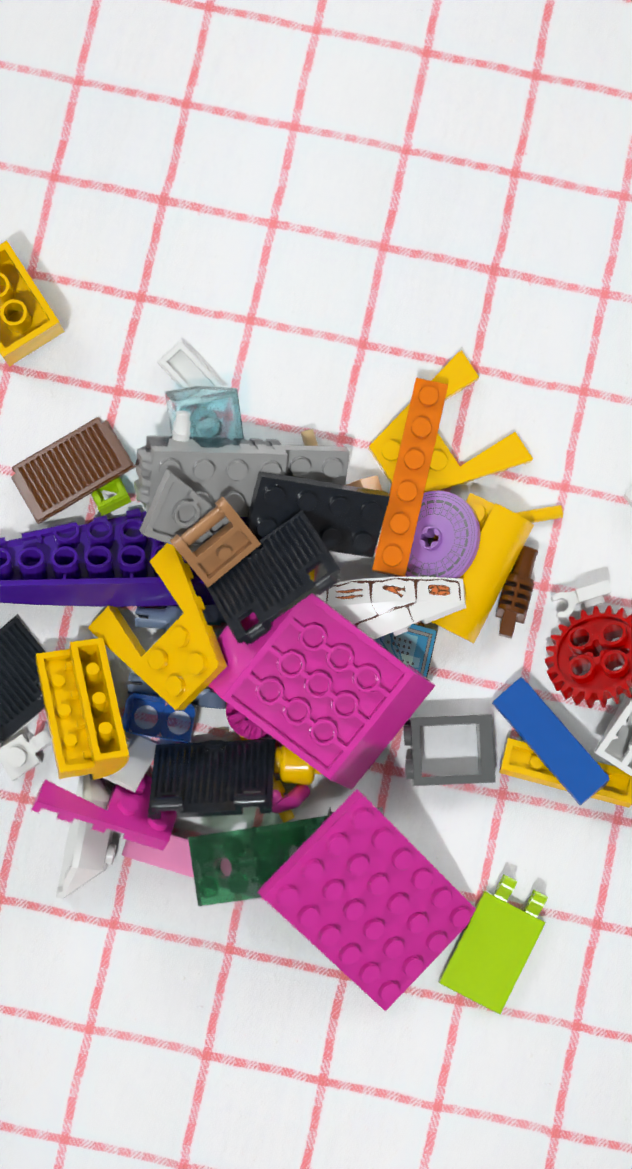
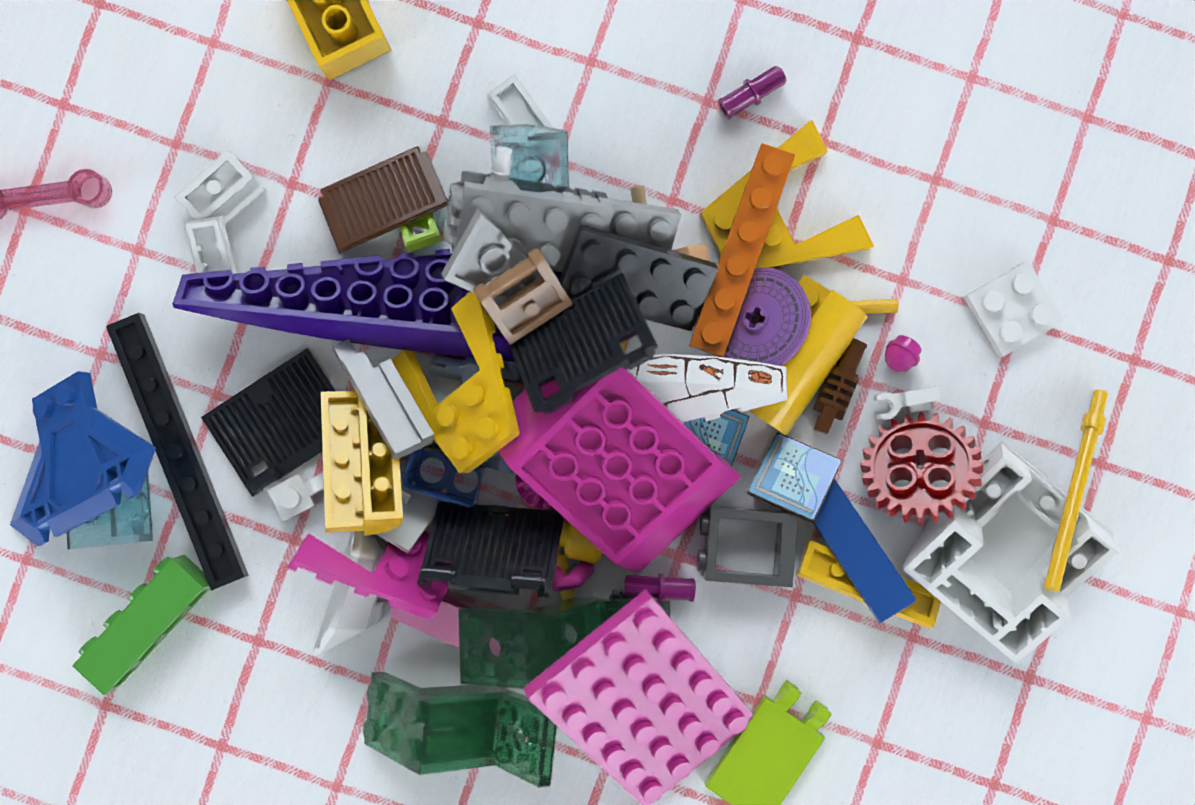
camera: 10 degrees right, 5 degrees up
none -> piece [332,339,434,460]
none -> clear green bracket [363,672,557,788]
none -> magenta axle [623,573,696,602]
none -> magenta axle [718,66,787,119]
none -> piece [747,432,843,523]
none -> dark pink plate [885,335,922,372]

